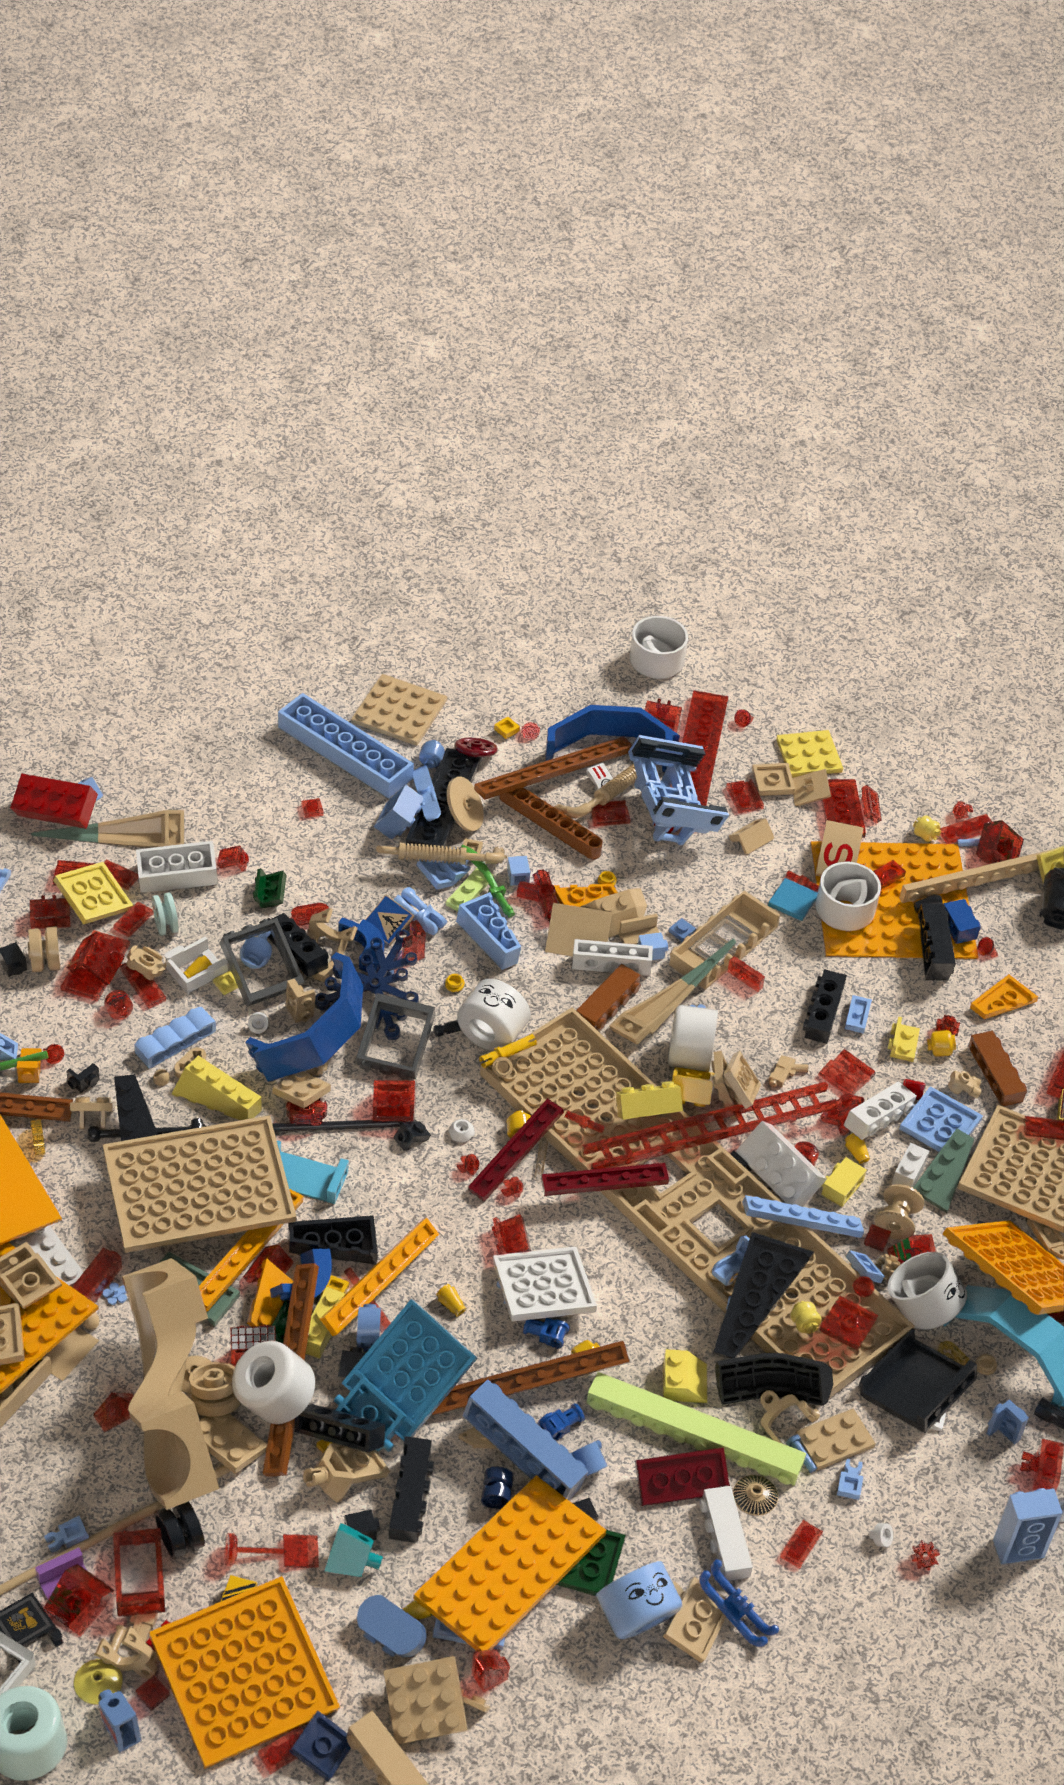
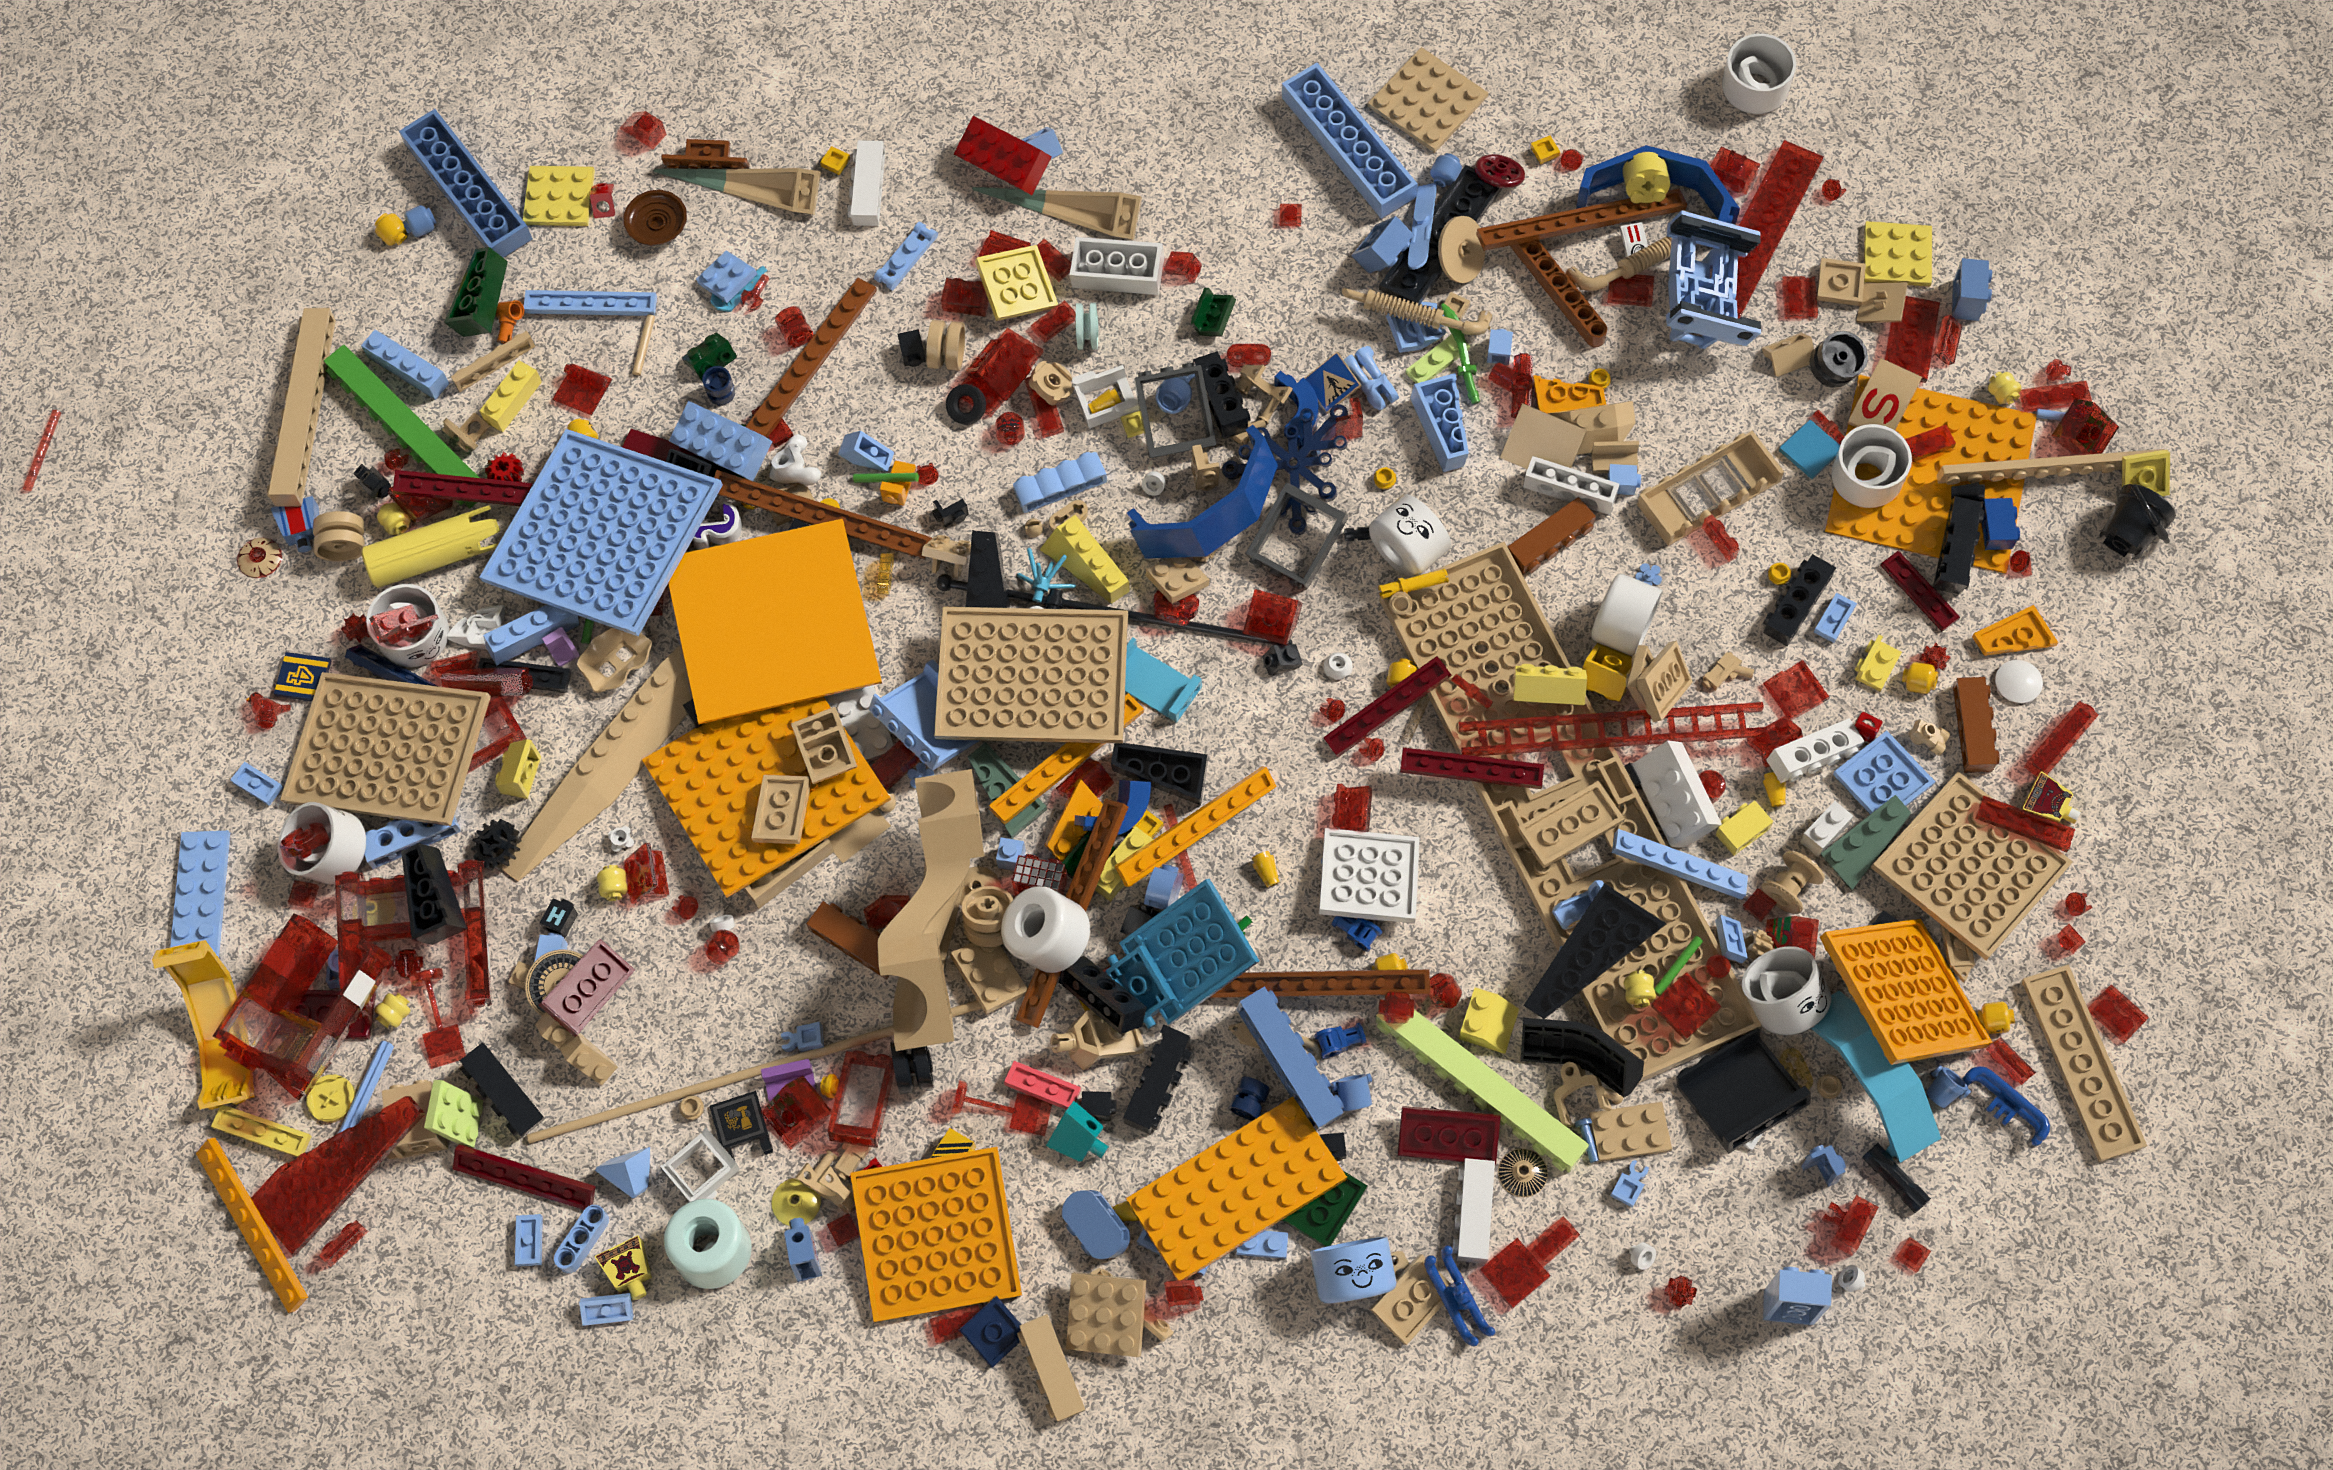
camera: 25 degrees right, 20 degrees up
tan plate [609,938,736,1045] -> none
medium blue plate [669,918,696,942] -> none
none -> dark orange brick [806,901,890,980]
none -> yellow plate [820,1074,841,1098]
none -> light blue panel [869,659,980,771]
none -> black tyre [946,384,986,425]
none -> light blue brick [996,837,1026,871]
none -> coral plate [1004,1061,1081,1110]
none -> medium azure plant [1017,548,1076,602]
none -> light blue plate [1237,1231,1288,1259]
none -> clear red head [1379,991,1414,1024]
none -> clear red head [1428,973,1462,1009]
none -> clear red plate [1479,1238,1551,1310]
none -> tan plate [1517,781,1625,869]
none -> light yellow brick [1622,152,1670,203]
none -> bright green bar [1654,936,1703,997]
none -> yellow plate [1768,562,1791,585]
none -> black wheel [1809,331,1868,388]
none -> dark red tile [1880,550,1960,632]
none -> medium blue brick [1952,258,1992,321]
none -> white dish [1995,660,2043,703]

